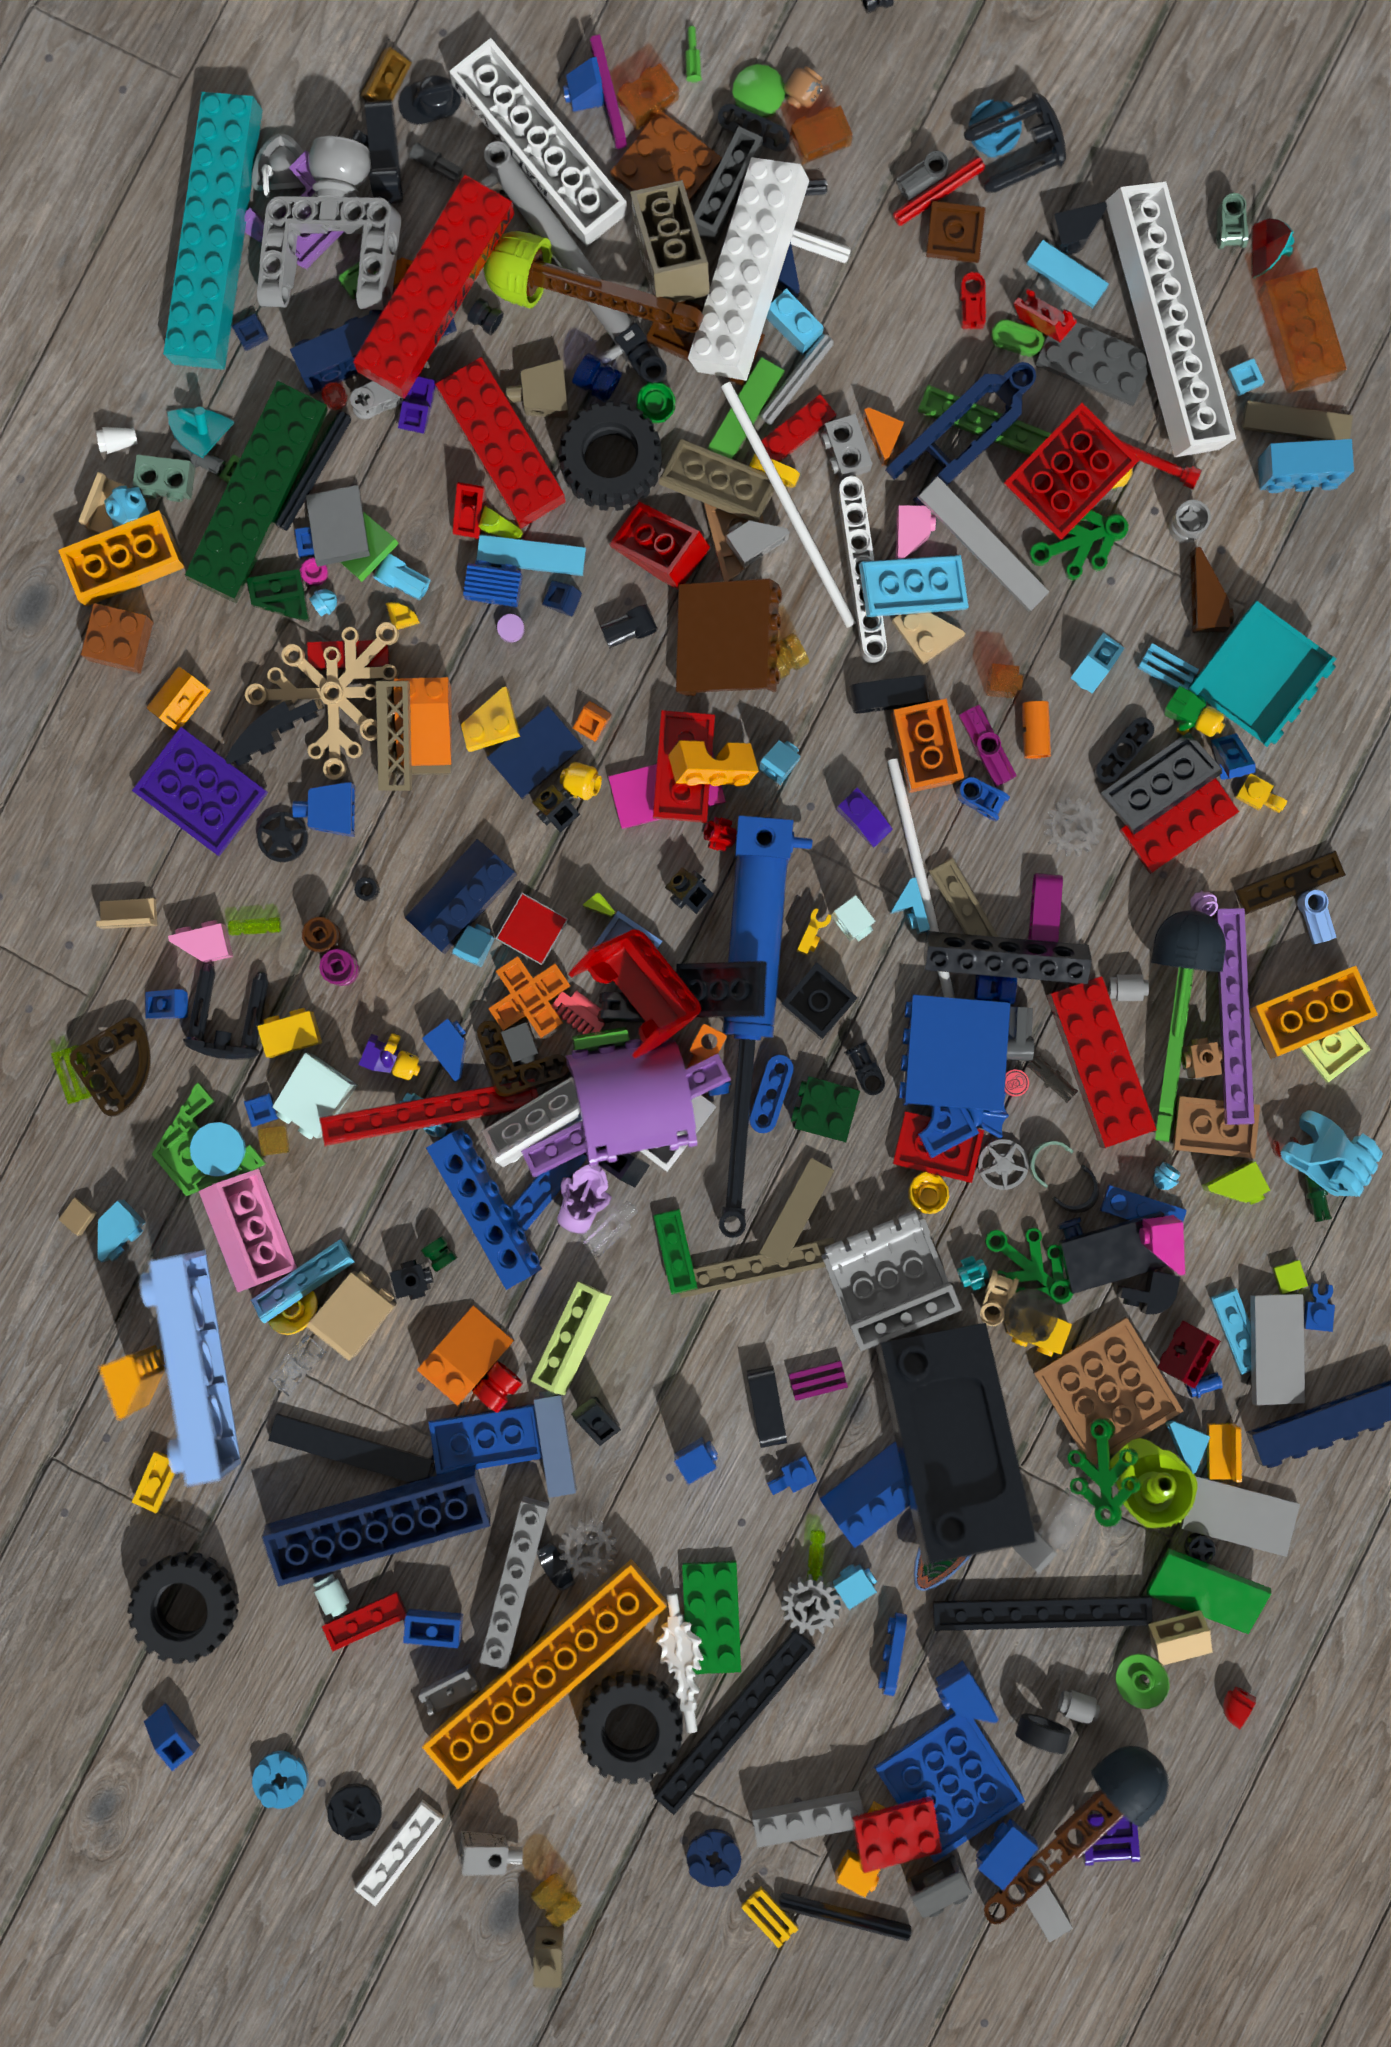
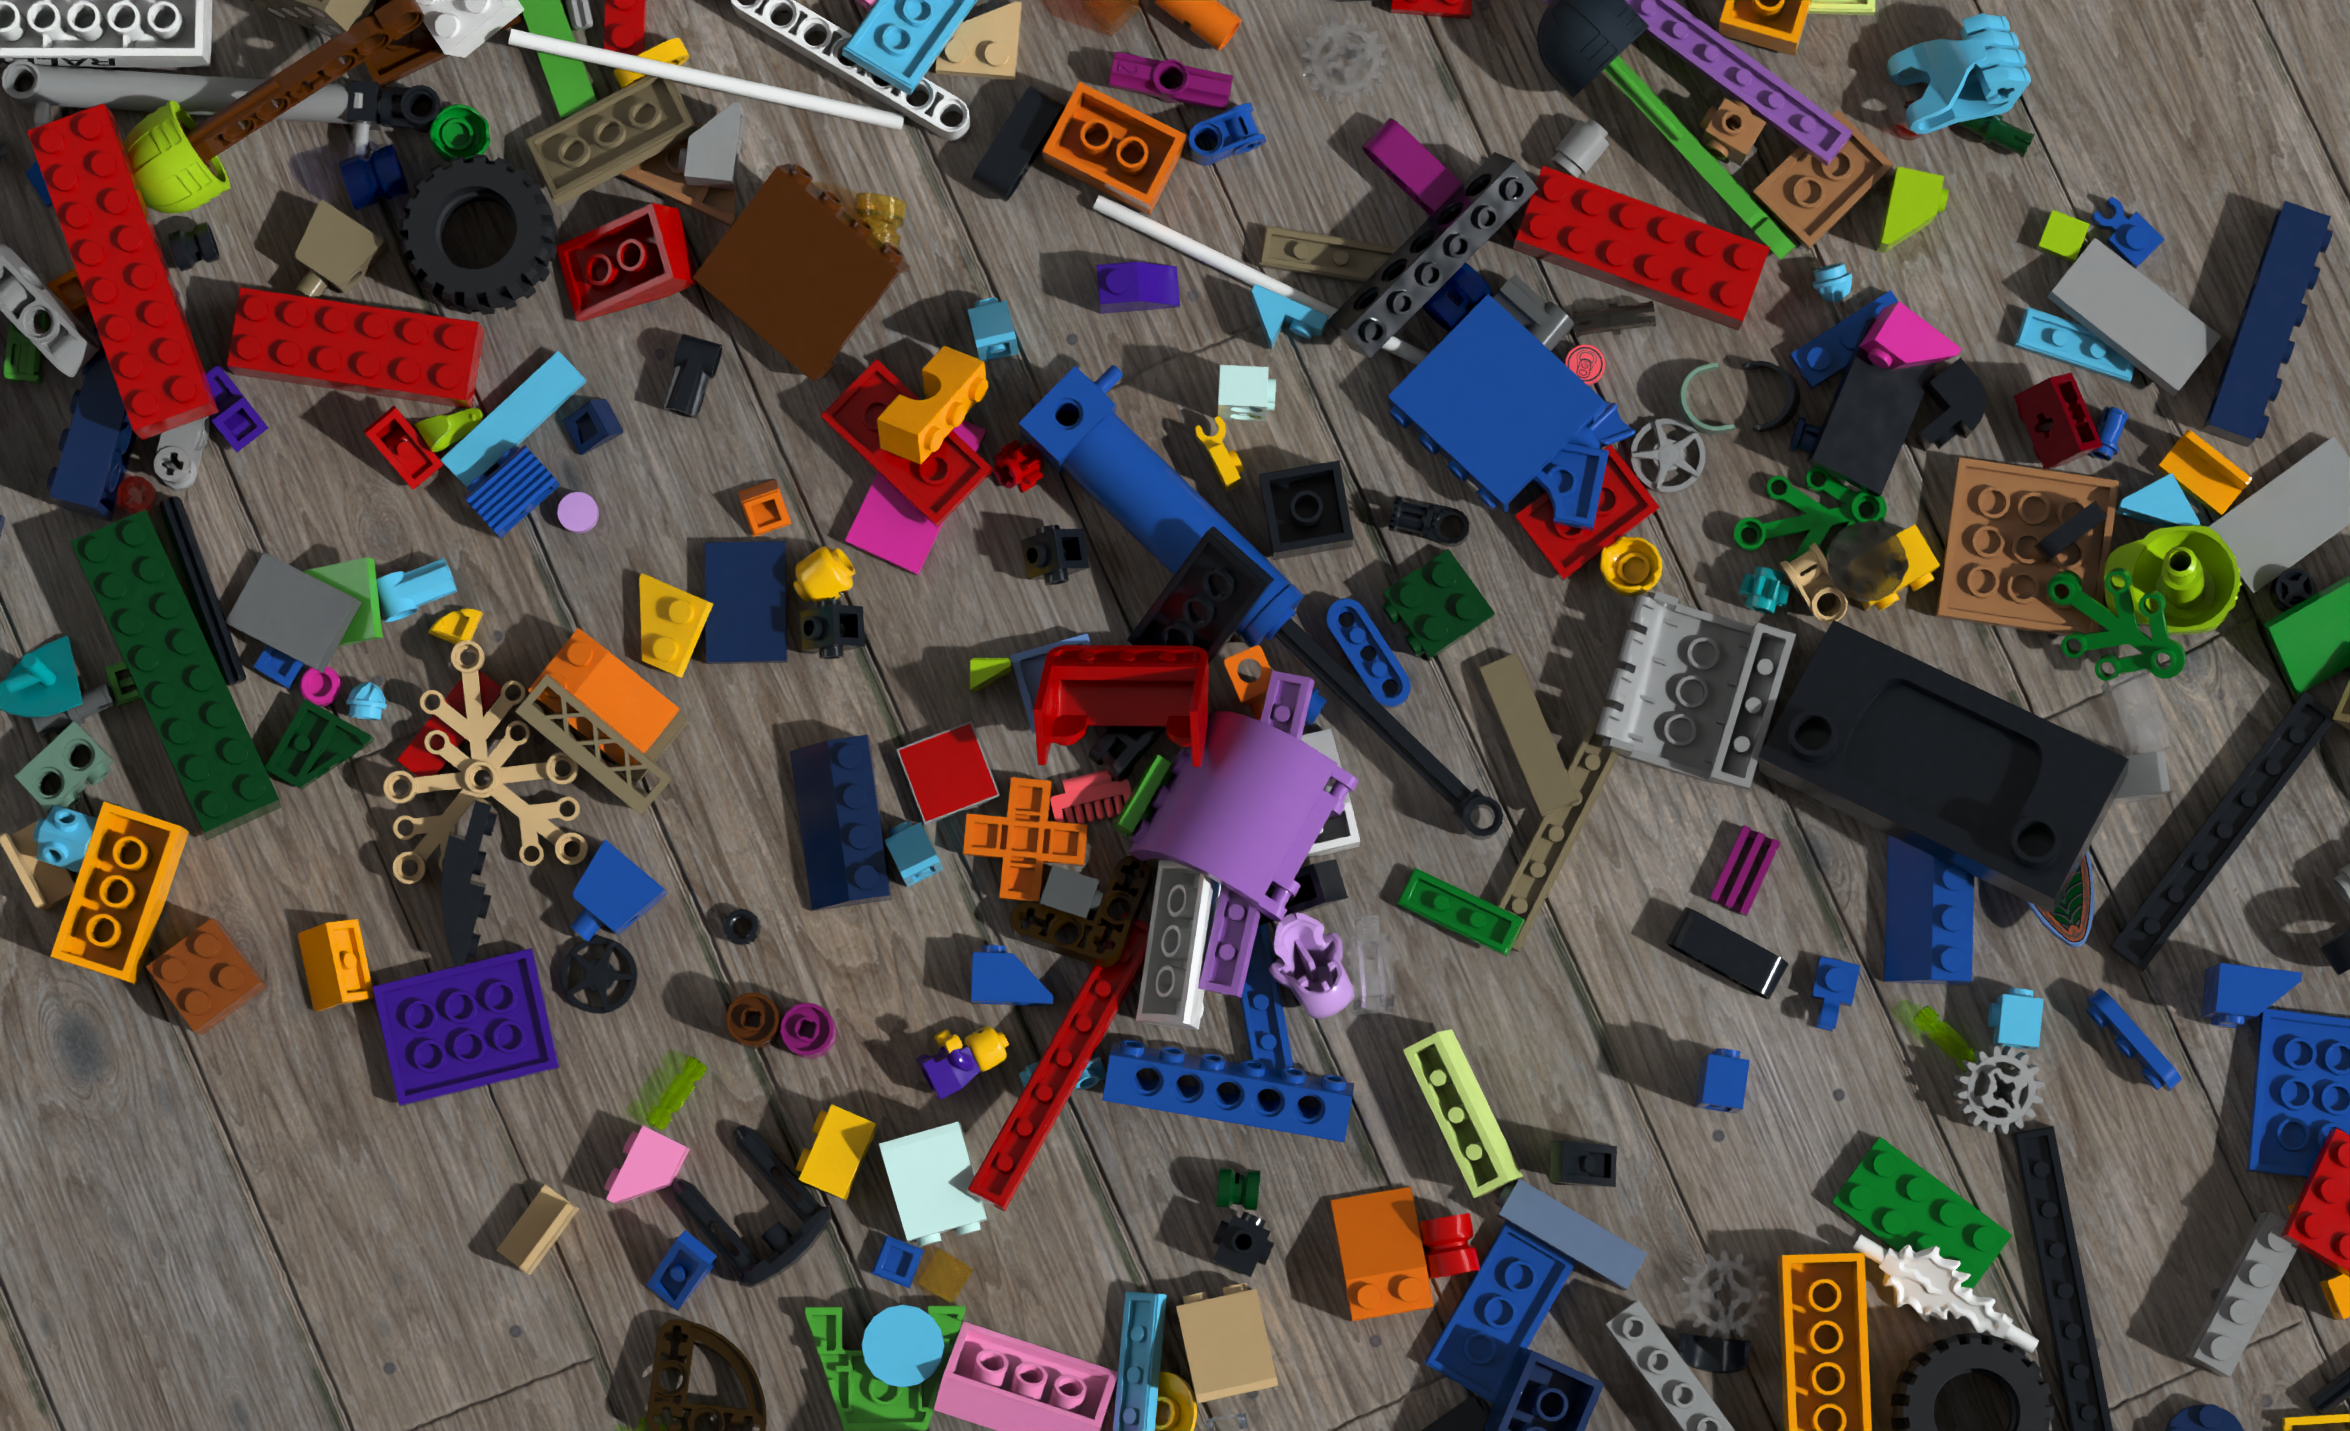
camera: 45 degrees left, 5 degrees down
none -> black beam [2034,501,2107,562]

